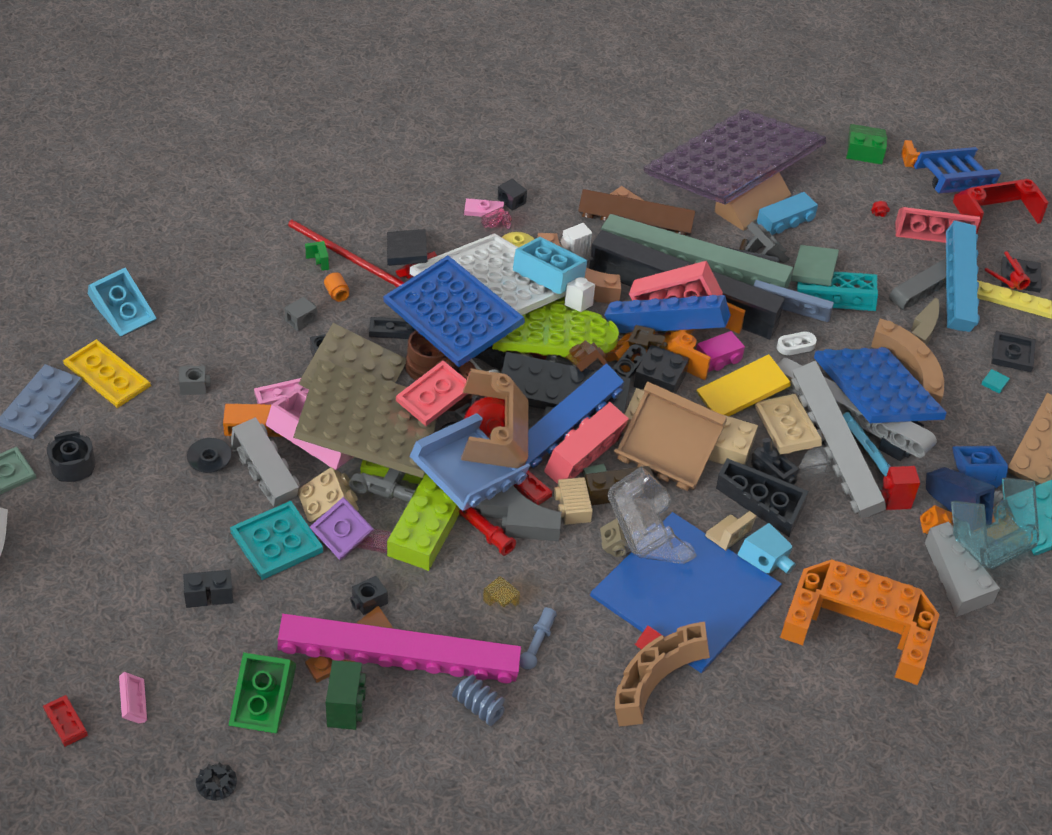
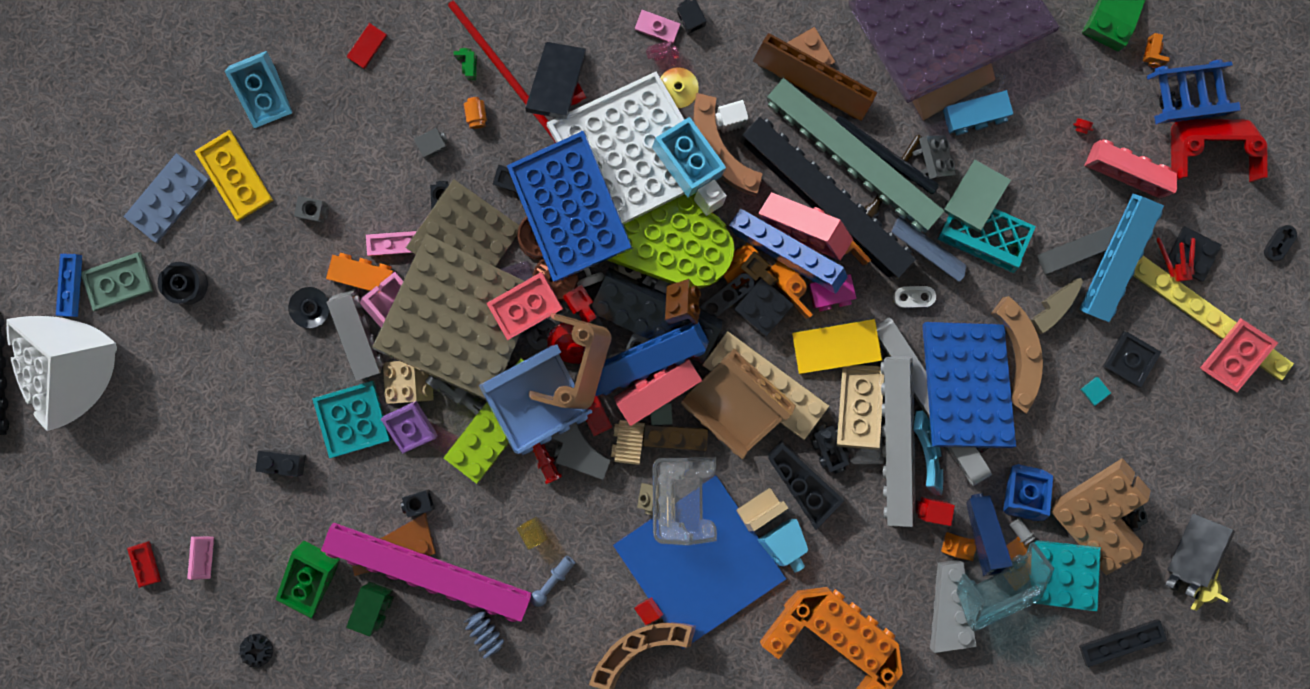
camera: 20 degrees right, 40 degrees up
none -> red tile [346,23,387,69]

